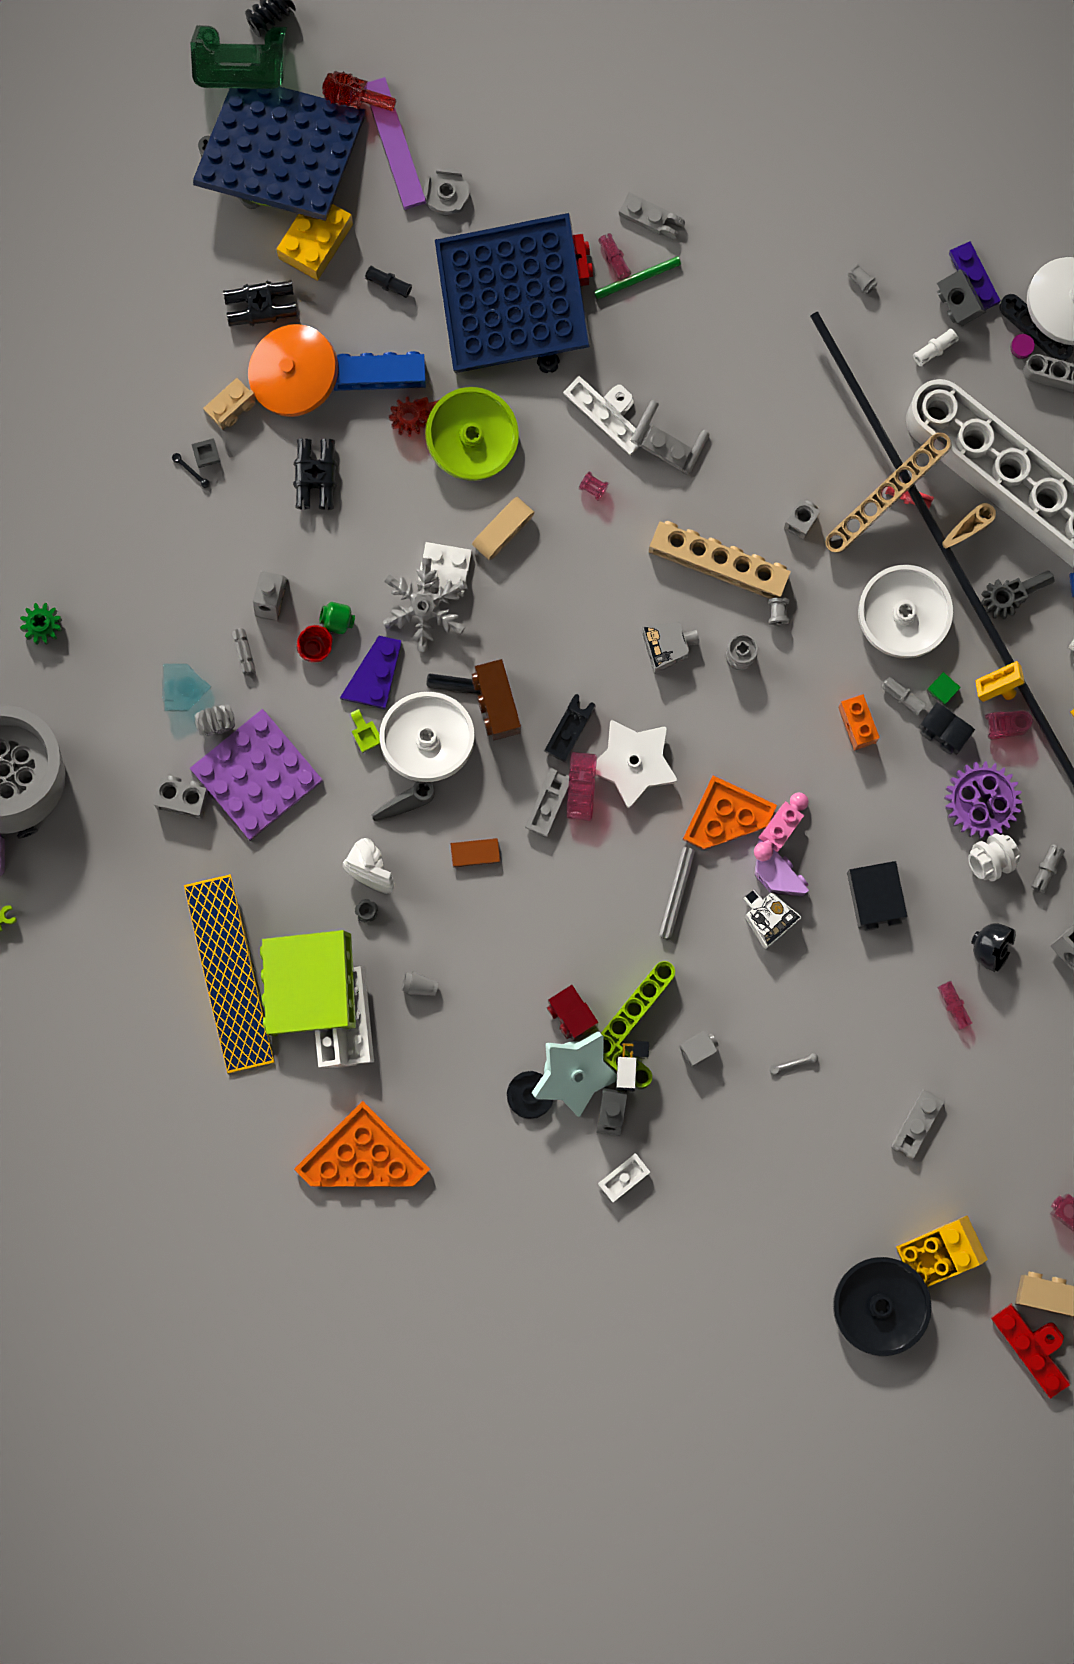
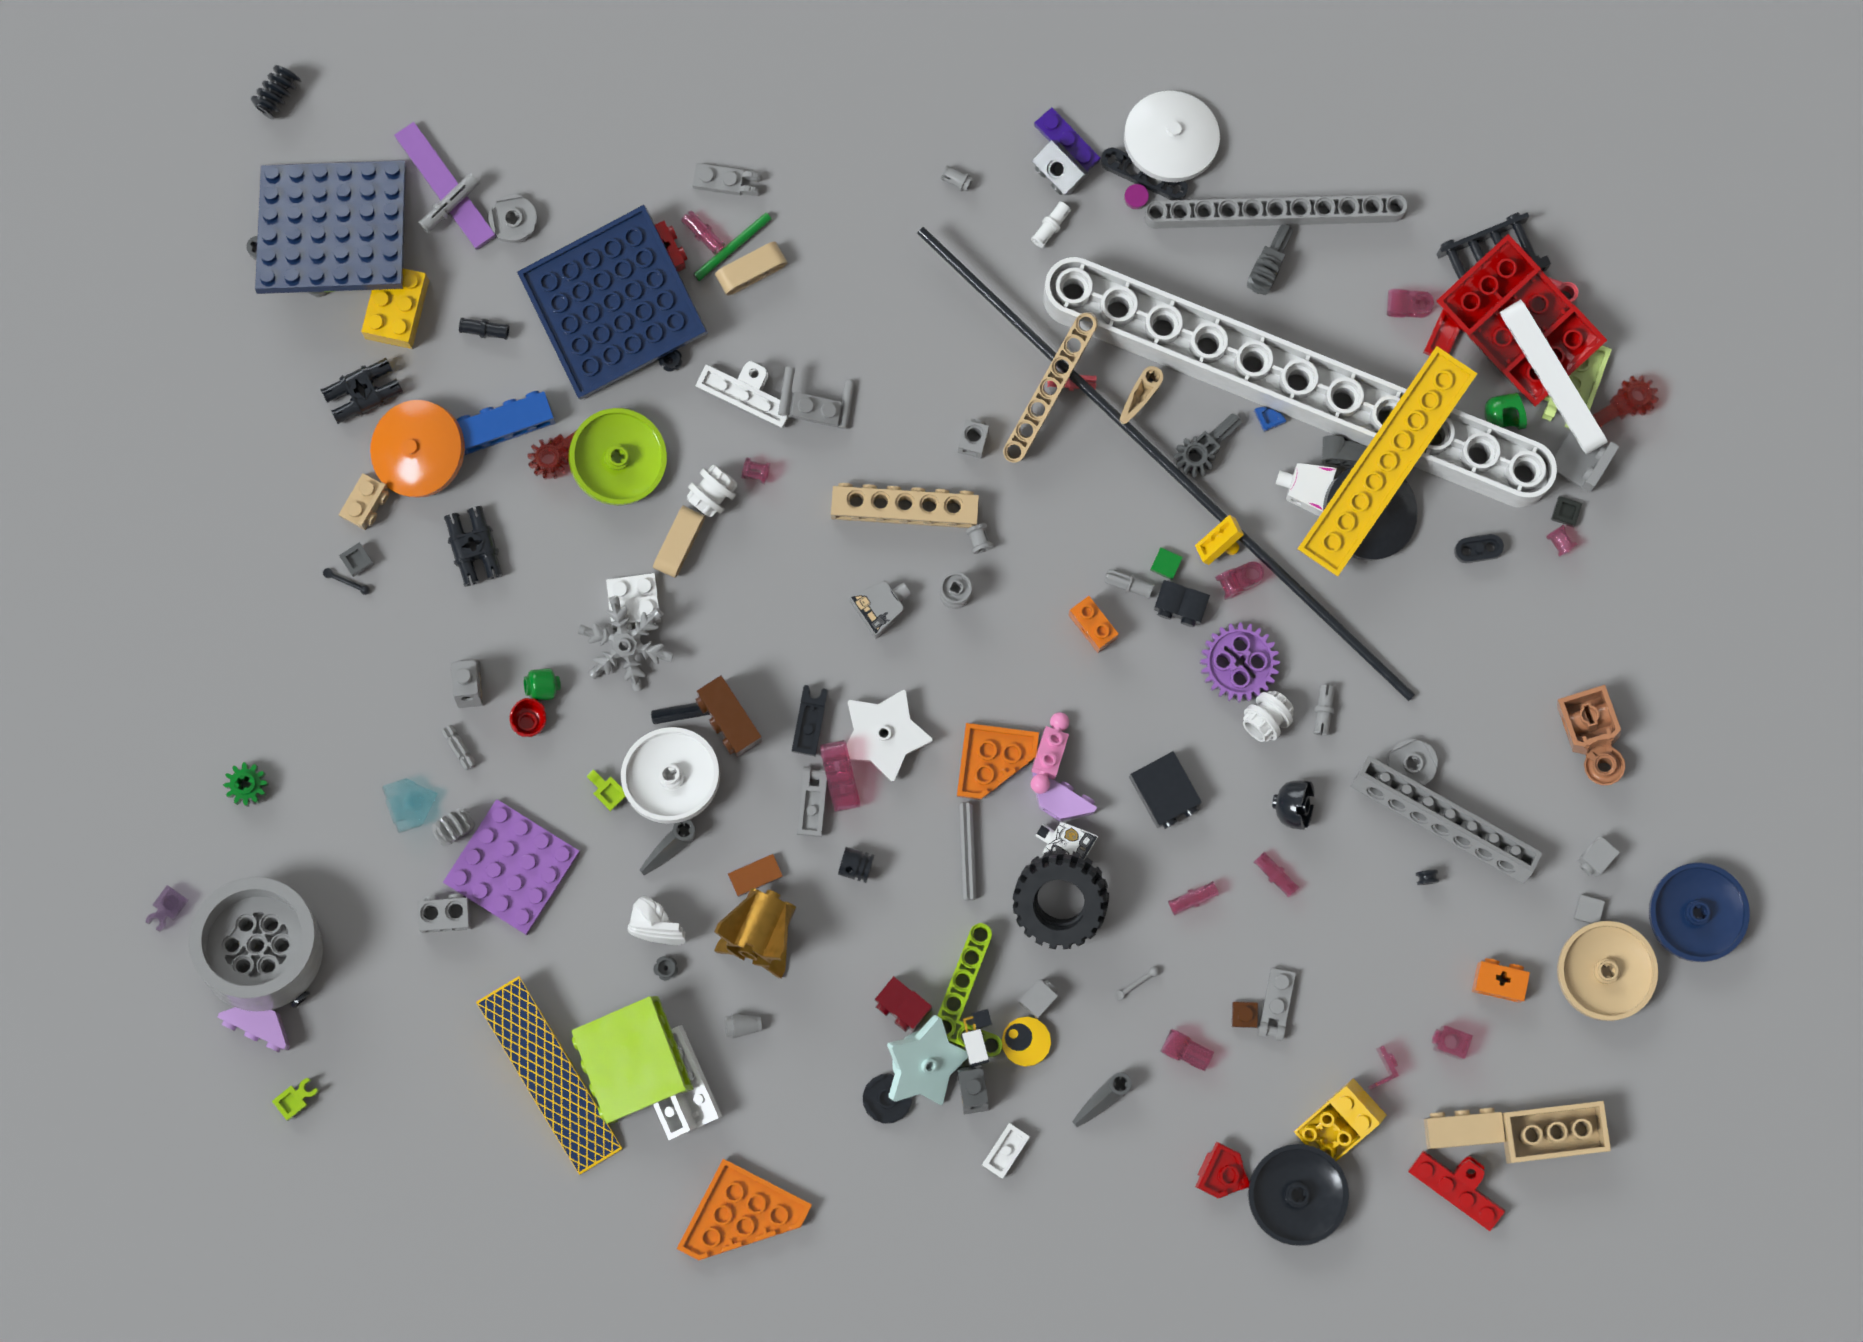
camera: 20 degrees left, 0 degrees up
clear green windscreen [190,25,287,89] -> none
clear red gear [322,71,396,111] -> none
dark purple wing [340,636,402,709] -> none
white dish [858,565,953,658] -> none
none -> light grey pin [418,172,480,233]
none -> white piece [687,465,737,517]
none -> pearl gold brick [714,888,796,979]
none -> tan beam [715,241,788,296]
none -> black piece [838,847,875,883]
none -> yellow tile [1001,1017,1051,1067]
none -> black tyre [1013,850,1109,950]
none -> dark grey piece [1072,1073,1132,1127]
none -> clear pink piece [1160,1029,1214,1071]
none -> clear pink pin [1168,881,1219,916]
none -> red plate [1195,1142,1249,1199]
none -> reddish brown plate [1232,1002,1258,1028]
none -> clear pink bracket [1368,1045,1399,1090]

